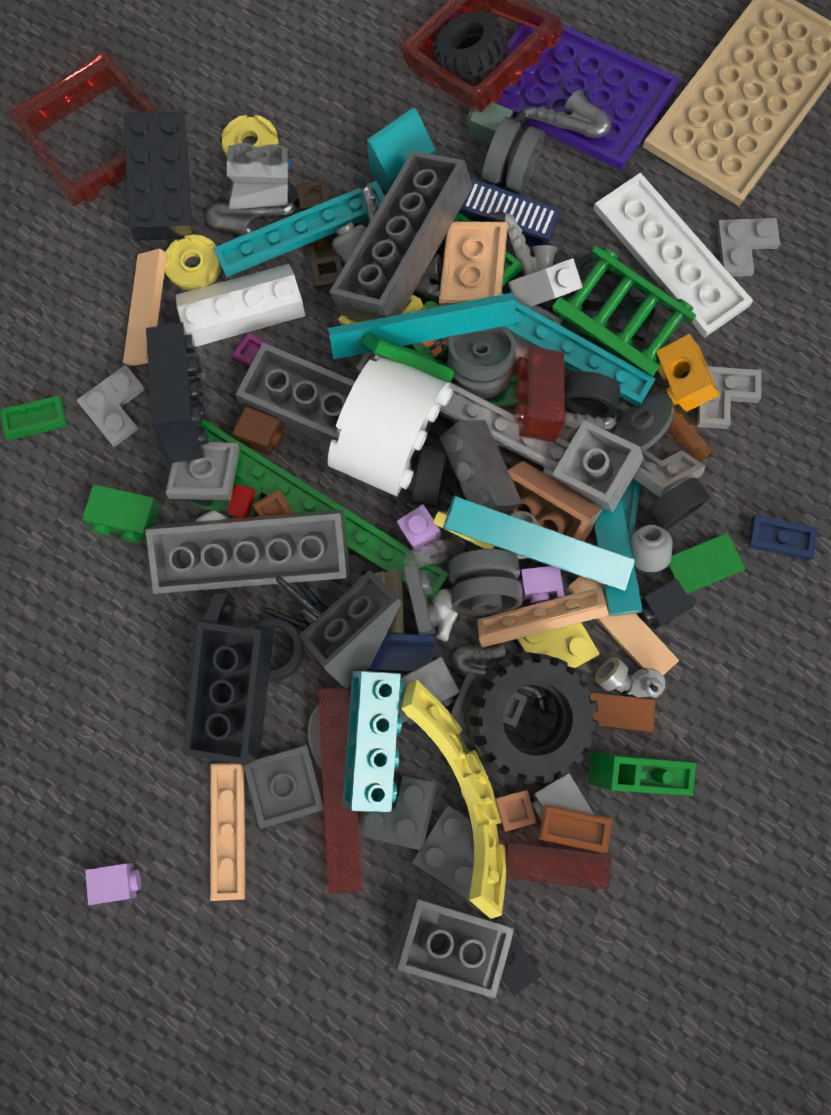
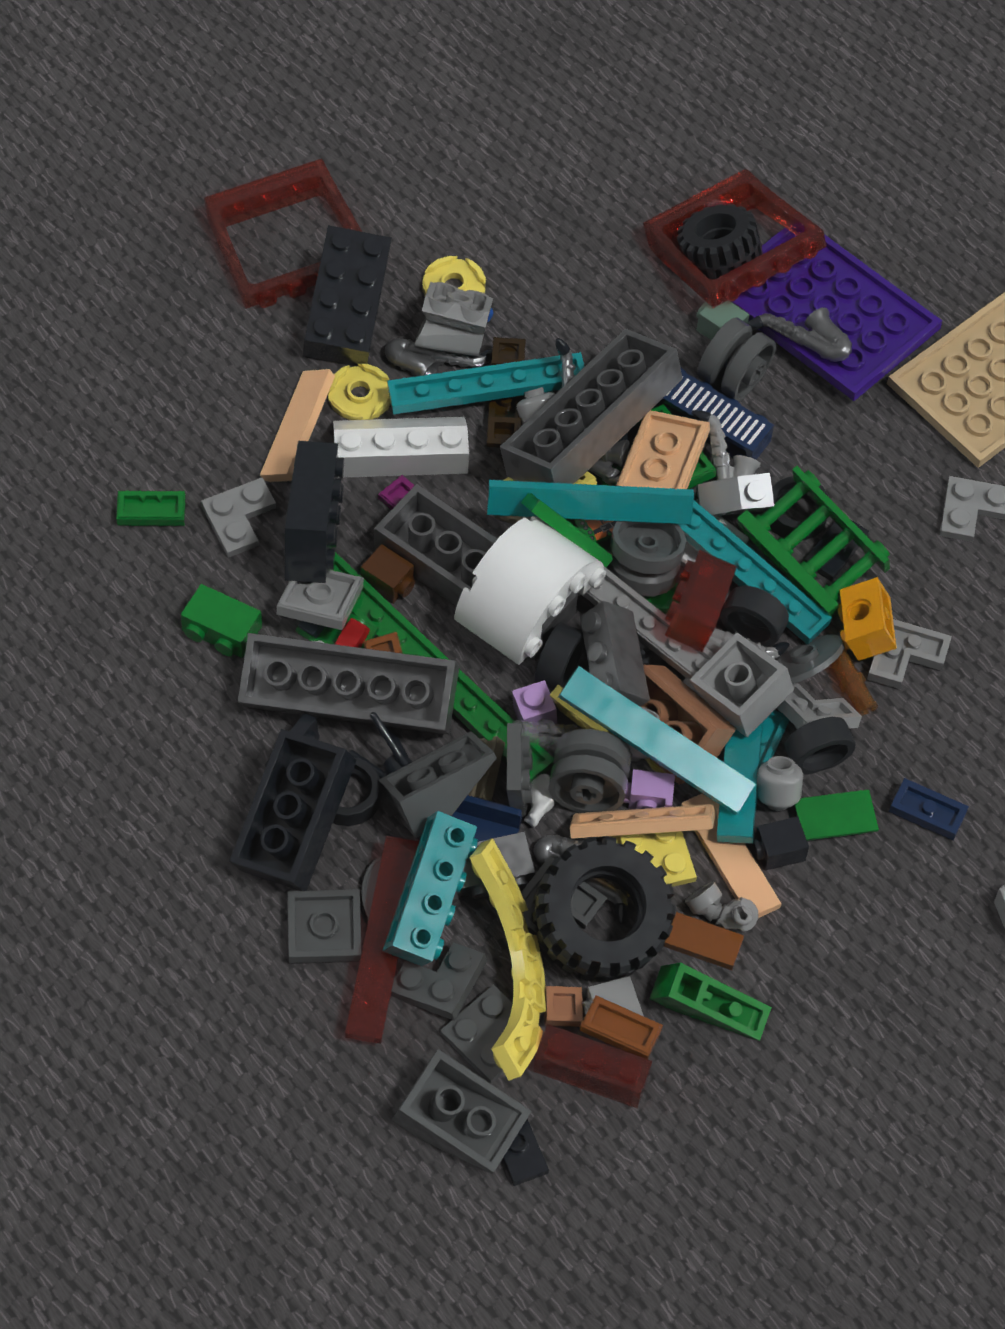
camera: 10 degrees right, 15 degrees down
lavender brick [85,863,141,905] -> none
light nougat tile [210,763,246,901] -> none
teal slope [367,107,436,193] -> none
white plate [593,173,753,338] -> none

